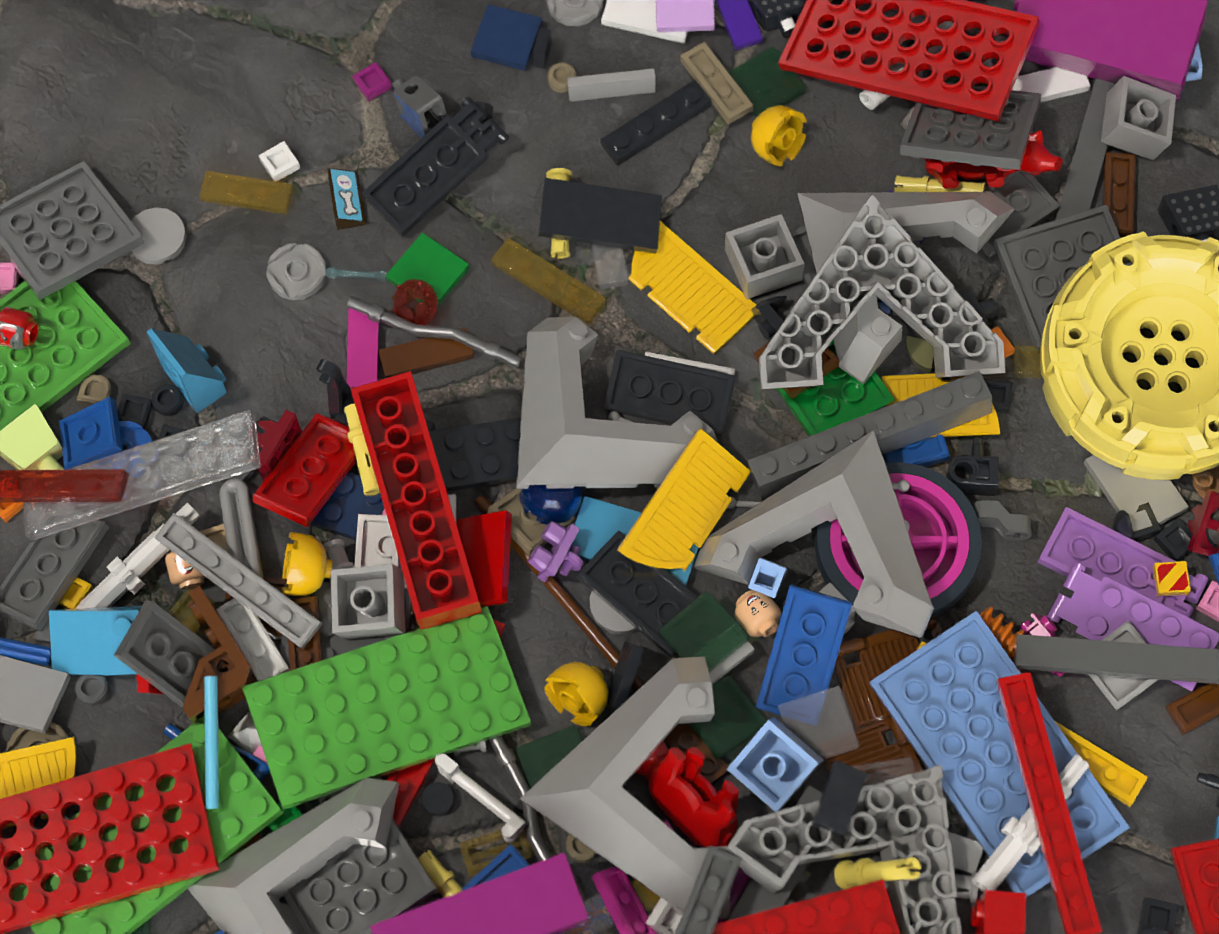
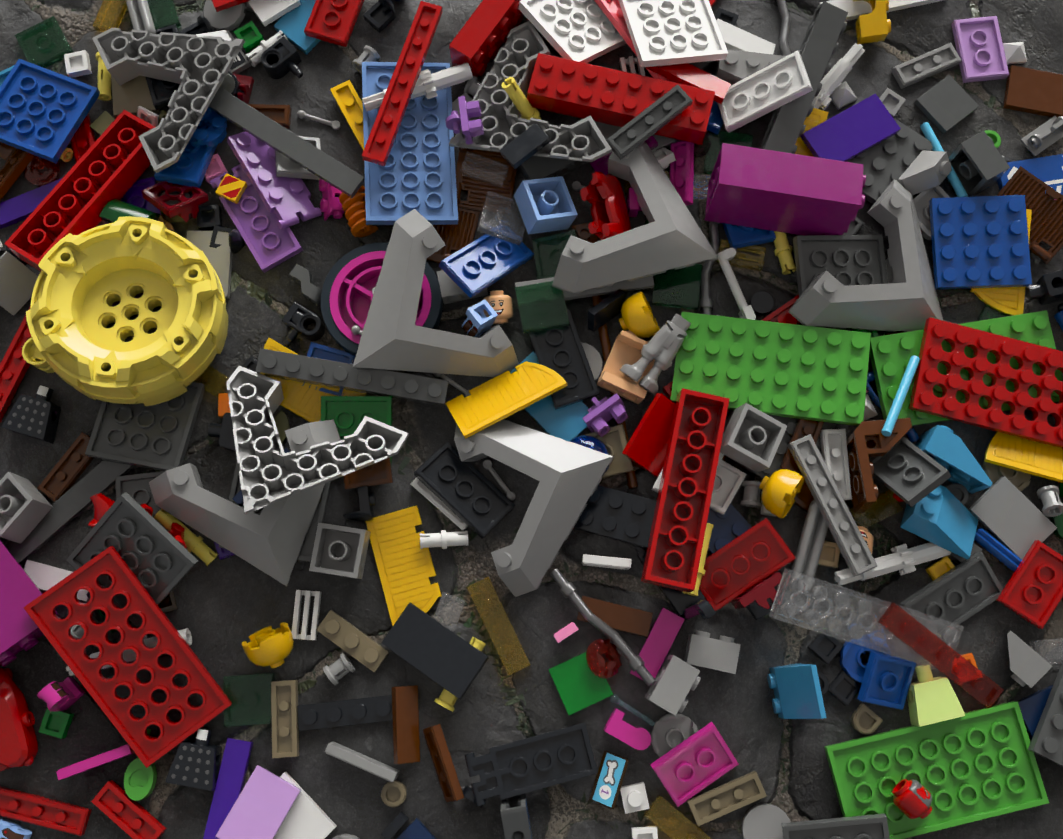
camera: 150 degrees left, 10 degrees up
none -> white tile [291,590,322,640]
none -> light grey hinge [297,110,341,131]
none -> dark tan plate [316,610,390,673]
none -> light grey bush [323,653,356,685]
none -> light grey bush [352,45,381,74]
none -> reddish brown tile [392,685,420,764]
none -> white pin [420,530,468,549]
none -> reddish brown tile [423,724,464,802]
none -> medium lavender hips [446,96,484,145]
none -> bright pink tile [554,622,579,643]
none -> white tile [582,554,632,570]
none -> light nougat panel [597,330,655,404]
none -> dark pink leg [603,708,651,750]
none -> light grey piece [620,313,691,395]
none -> white plate [620,782,650,814]
none -> light grey brick [644,655,701,716]
none -> dark pink tile [650,722,739,807]
none -> light grey brick [684,630,741,674]
none -> dark tan plate [687,771,767,826]
none -> dark azure slope [915,425,992,494]

